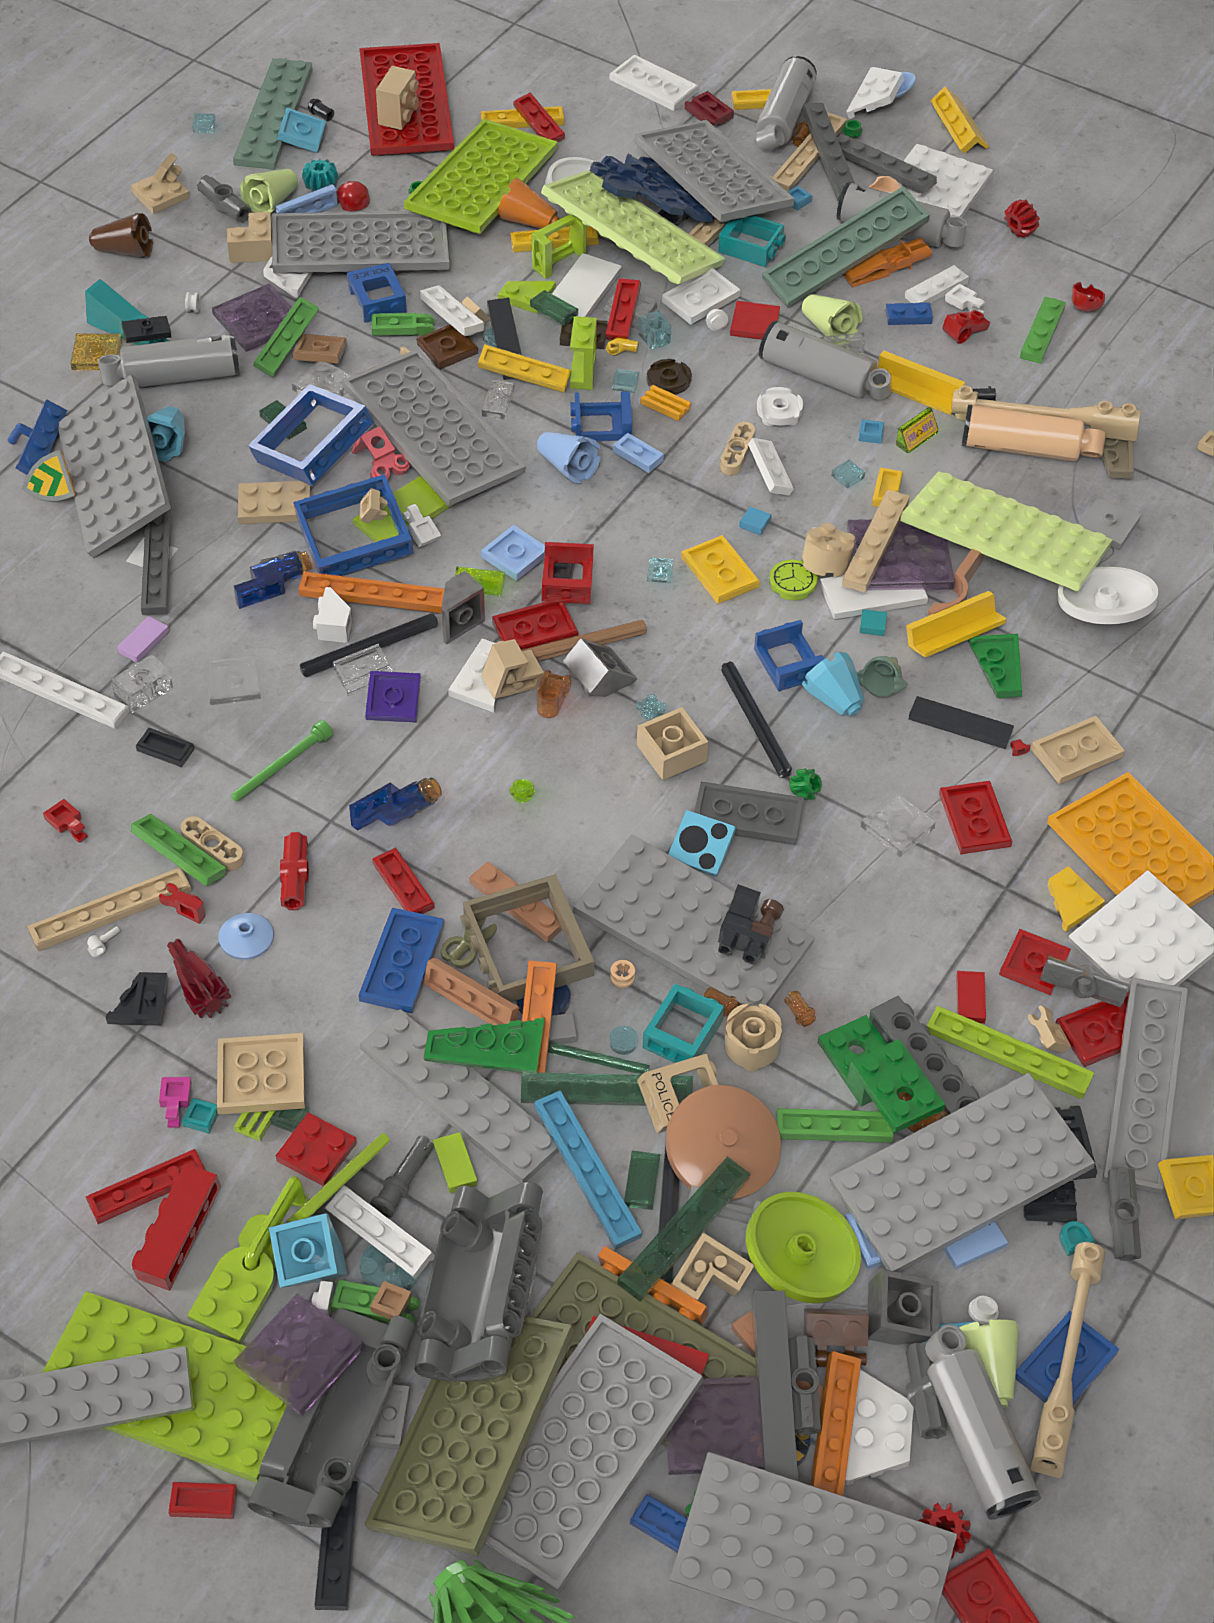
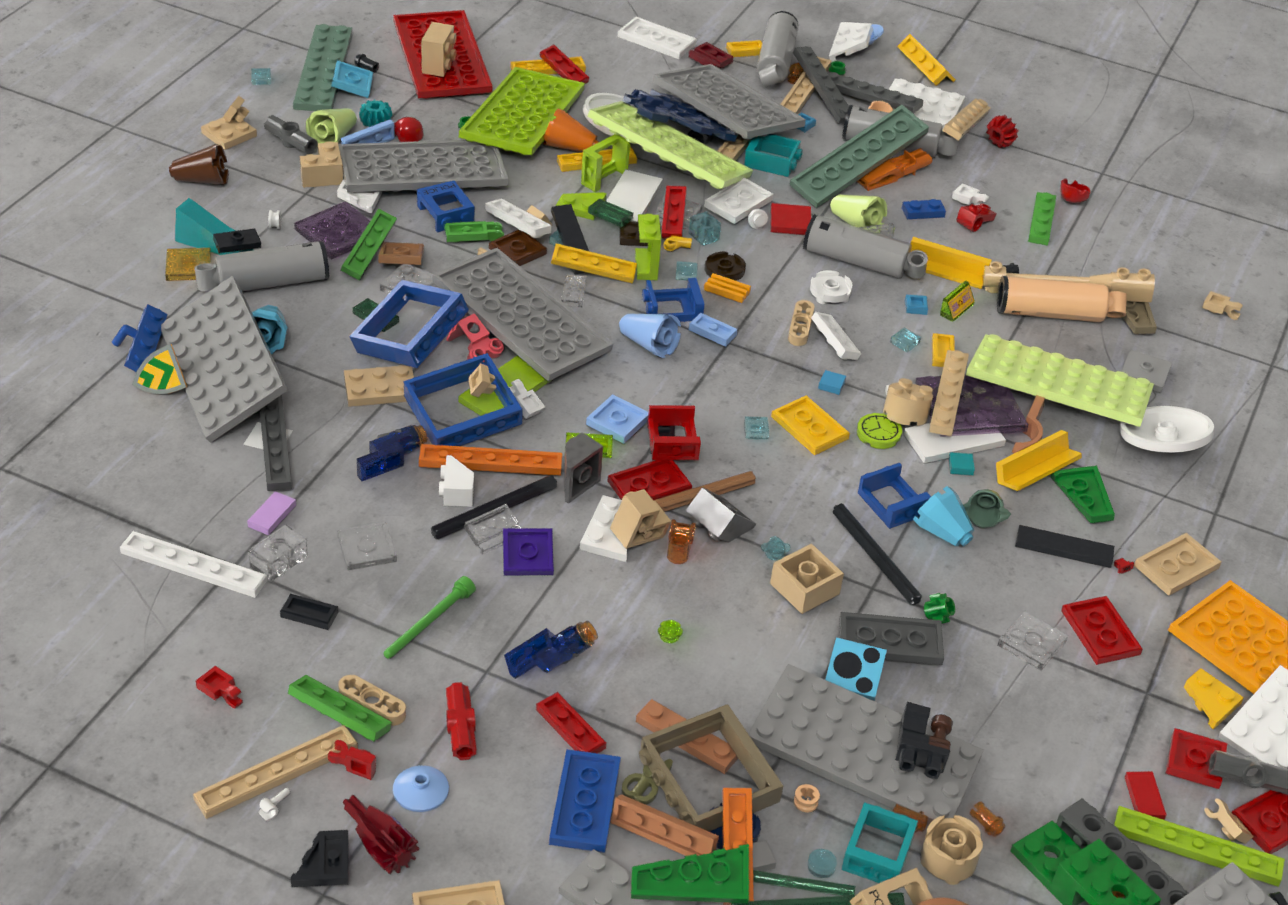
camera: 10 degrees left, 10 degrees down
white plate [905,265,969,304] -> none
none -> tan plate [942,98,991,141]

